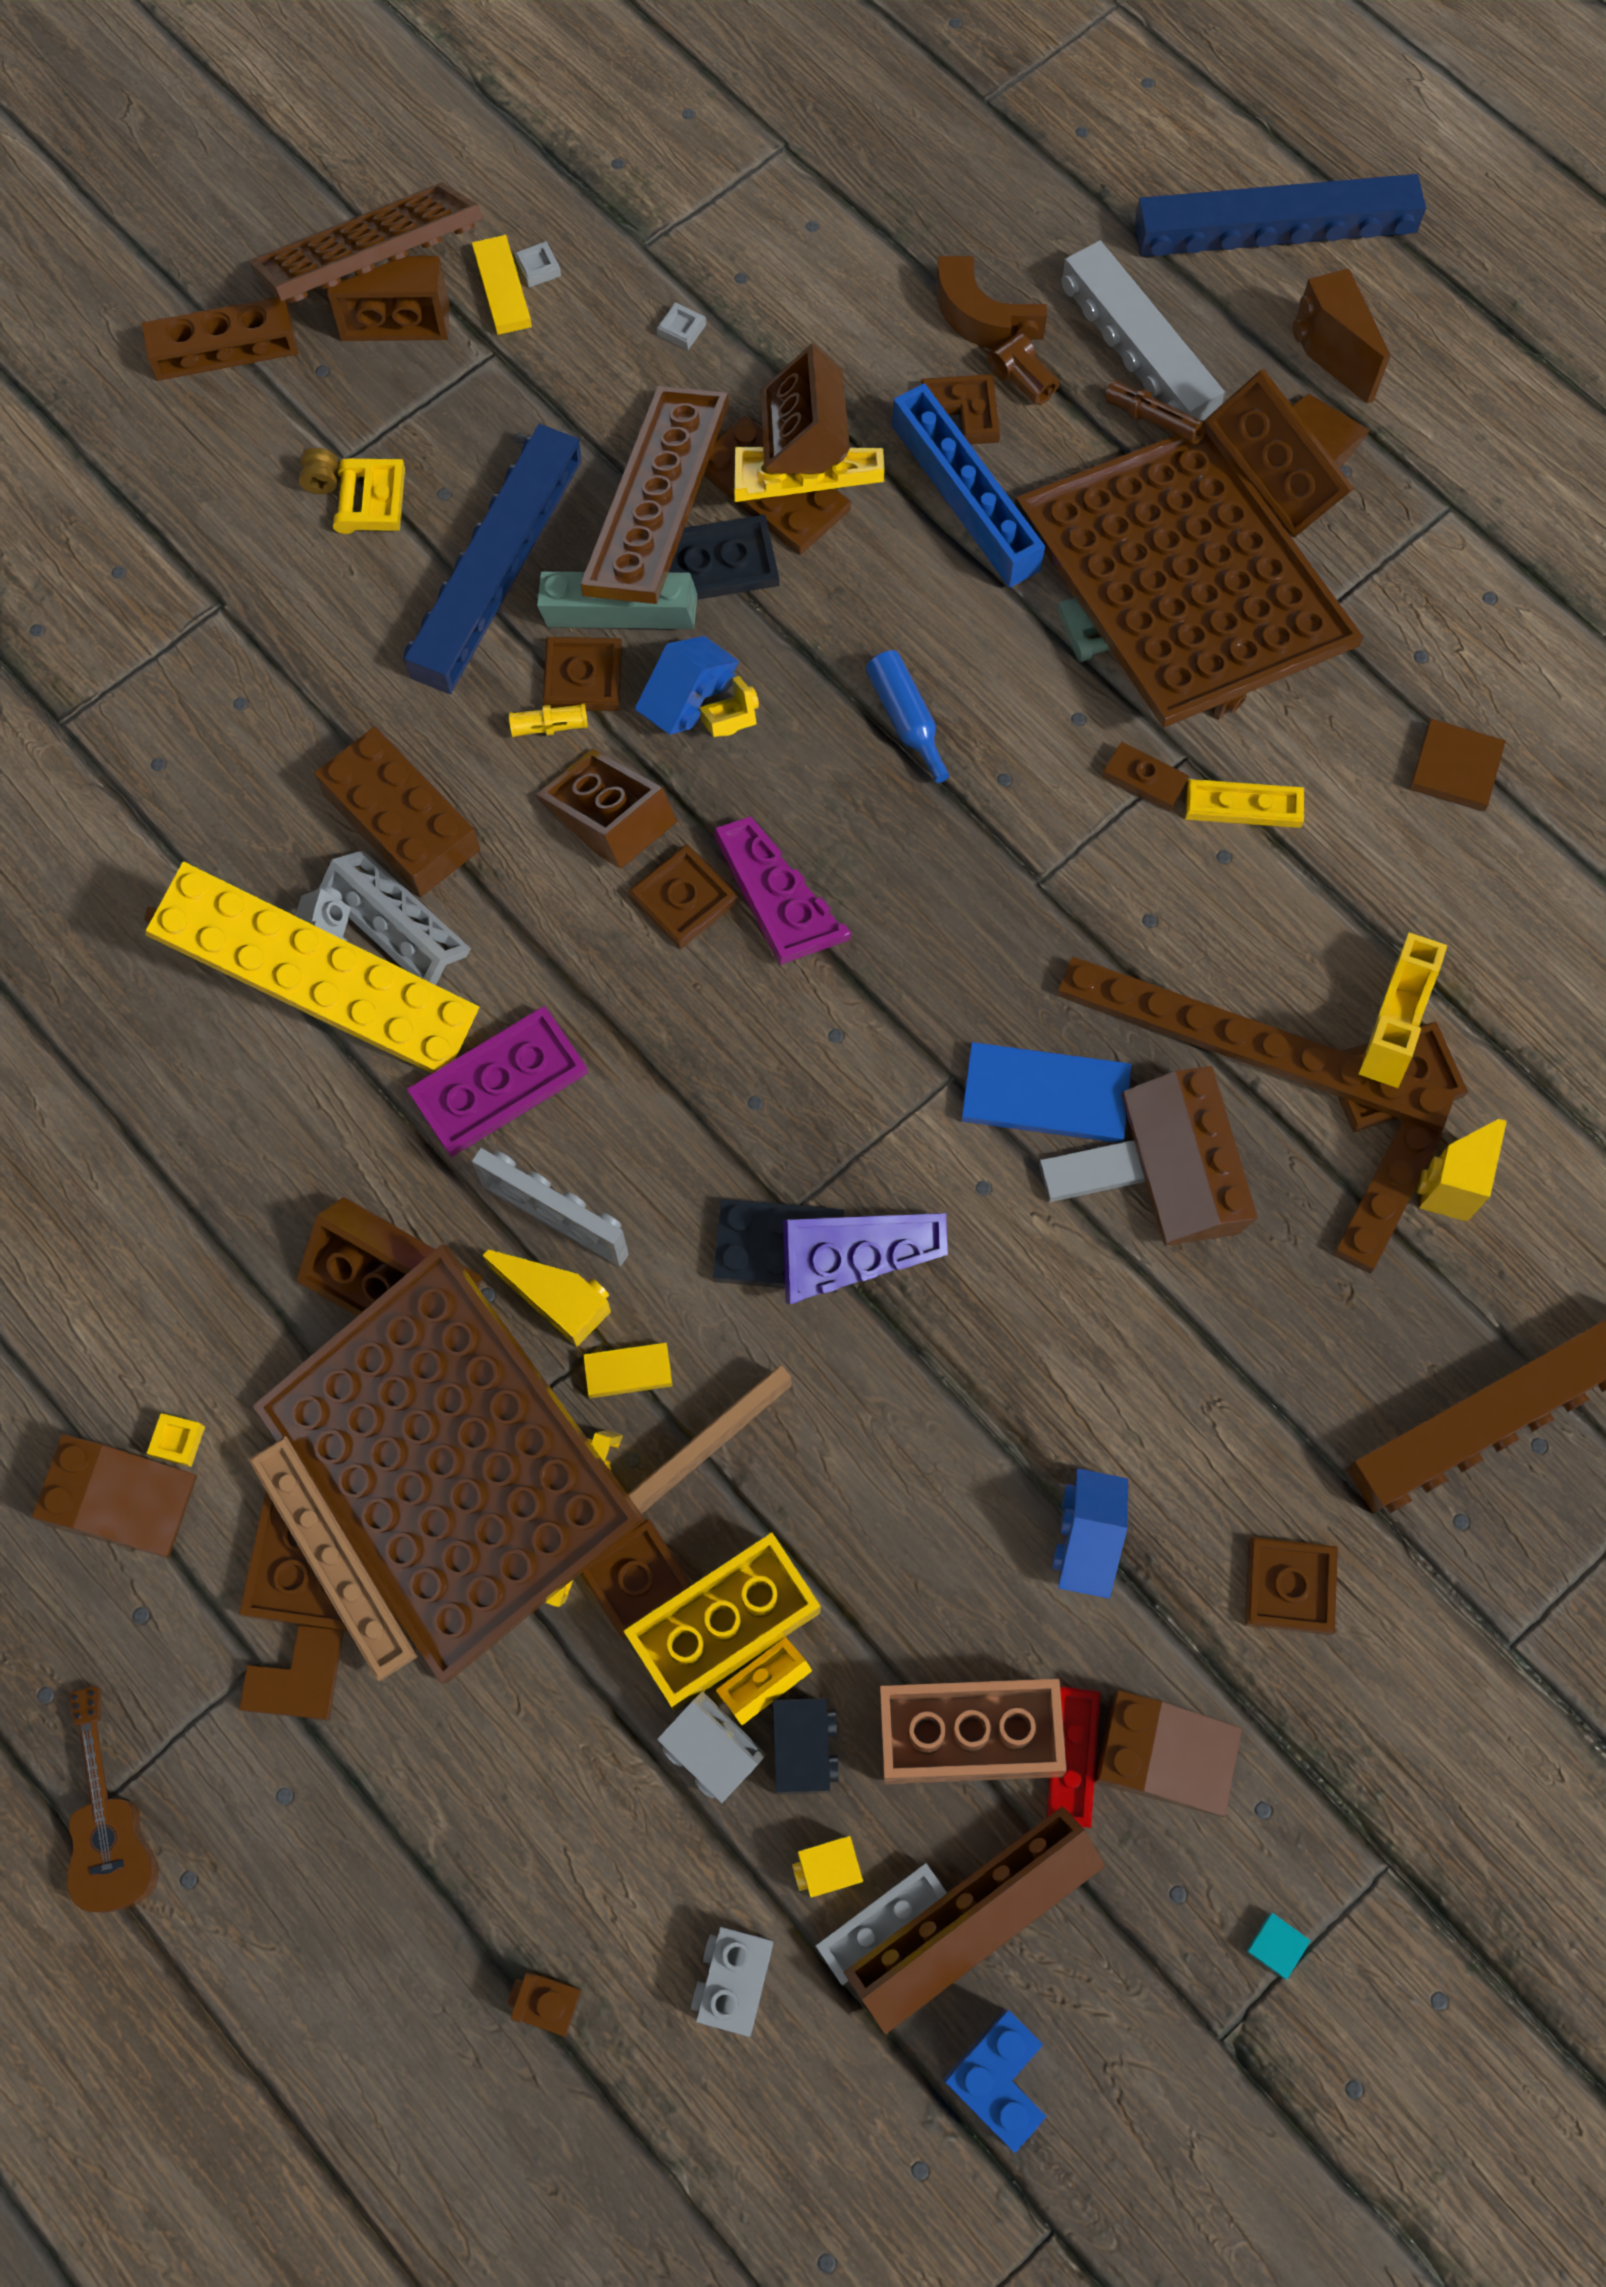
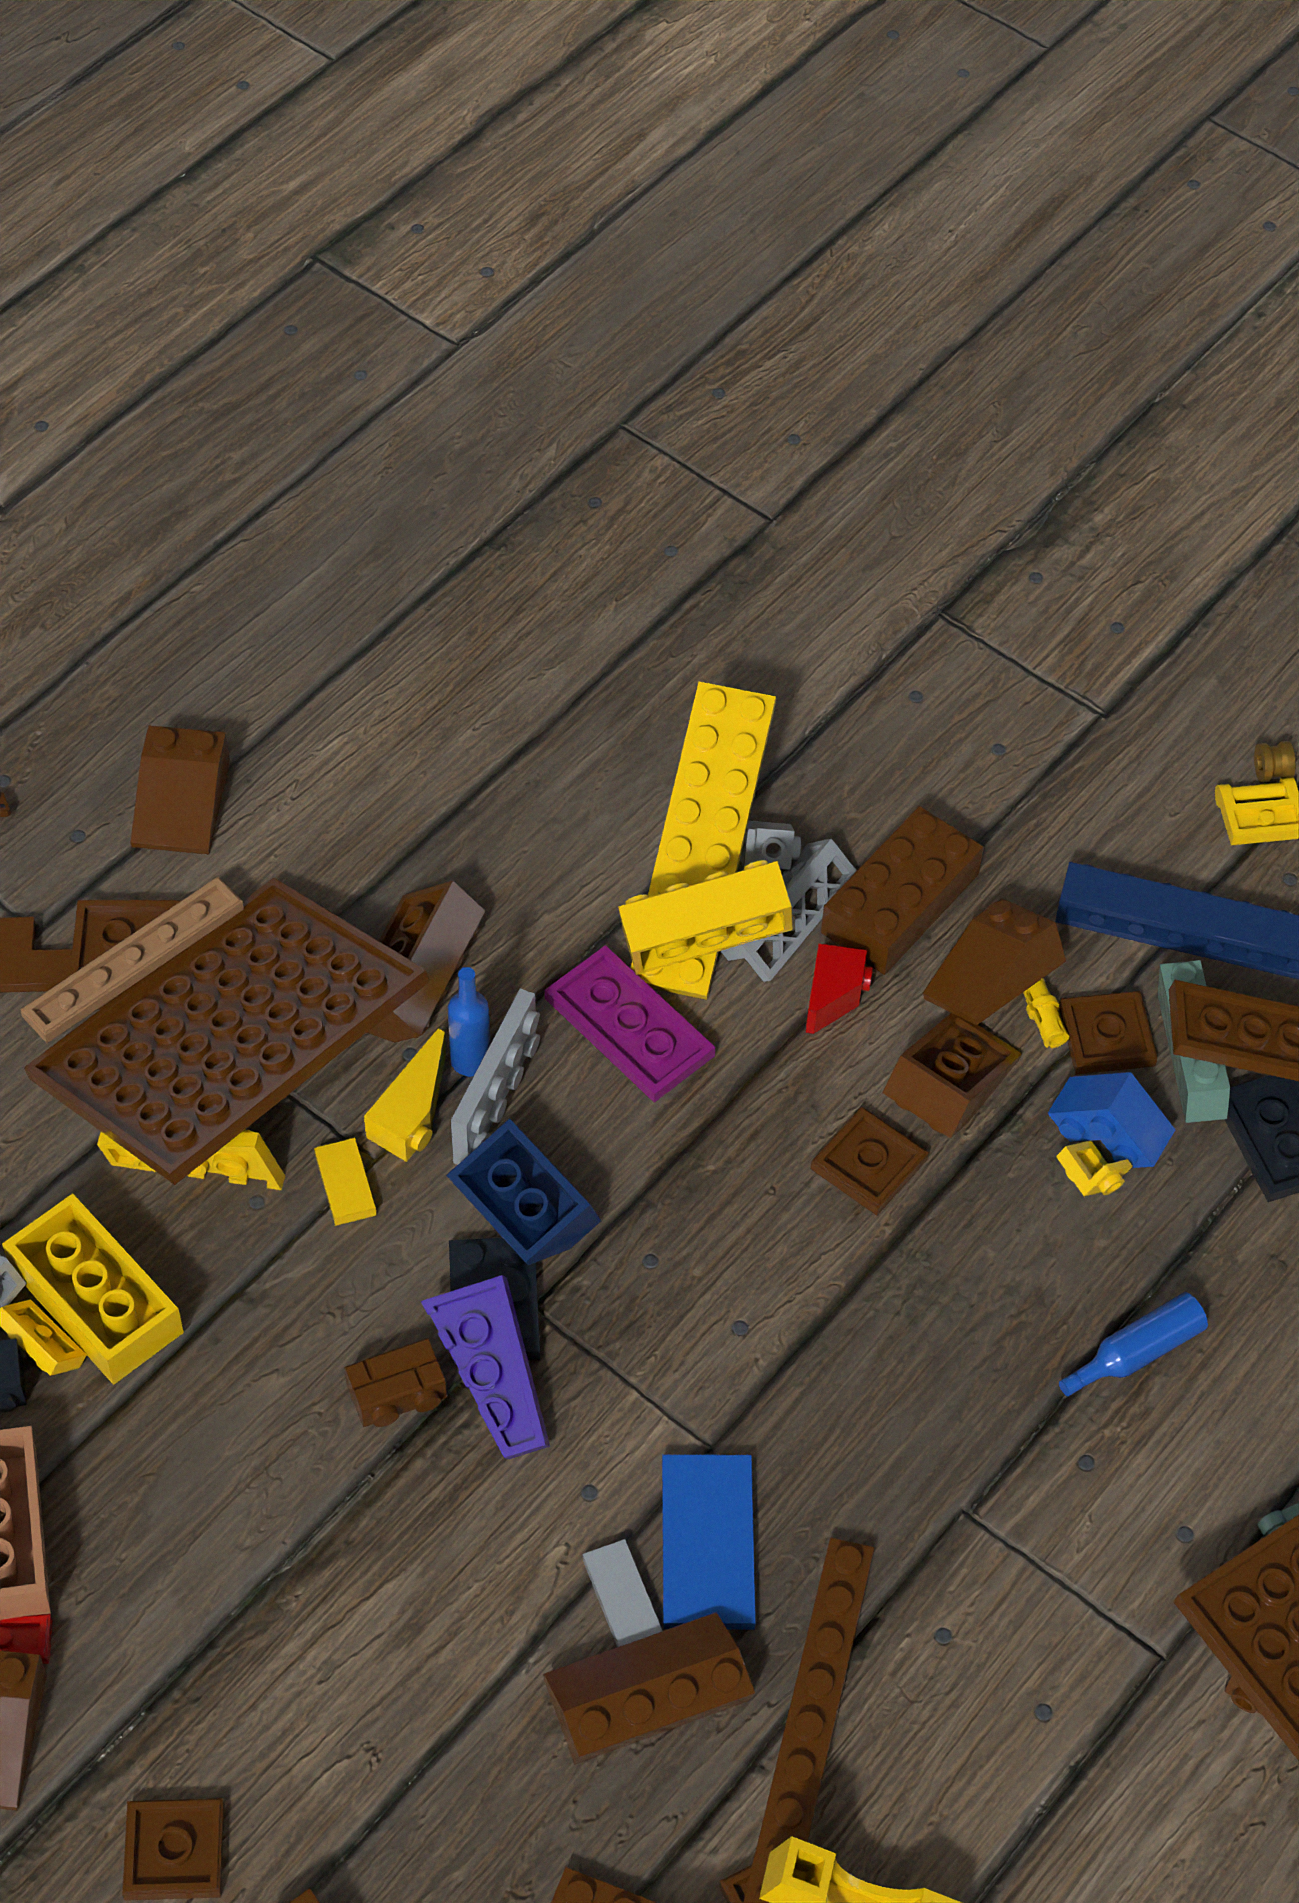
camera: 80 degrees right, 15 degrees down
yellow plate [147,1413,205,1467] -> none
reddish brown tile [580,1519,692,1641] -> none
medium nougat tile [628,1366,792,1514] -> none
magenta wing [714,816,852,965] -> none
blue brick [1052,1468,1128,1599] -> none
reddish brown plate [1102,741,1189,812] -> none
yellow tile [1185,779,1304,828] -> none
none -> reddish brown brick [344,1338,447,1427]
none -> dark blue slope [446,1119,601,1265]
none -> blue piece [447,967,491,1077]
none -> yellow brick [618,860,792,975]
none -> red slope [806,944,873,1034]
none -> reddish brown slope [923,898,1066,1025]

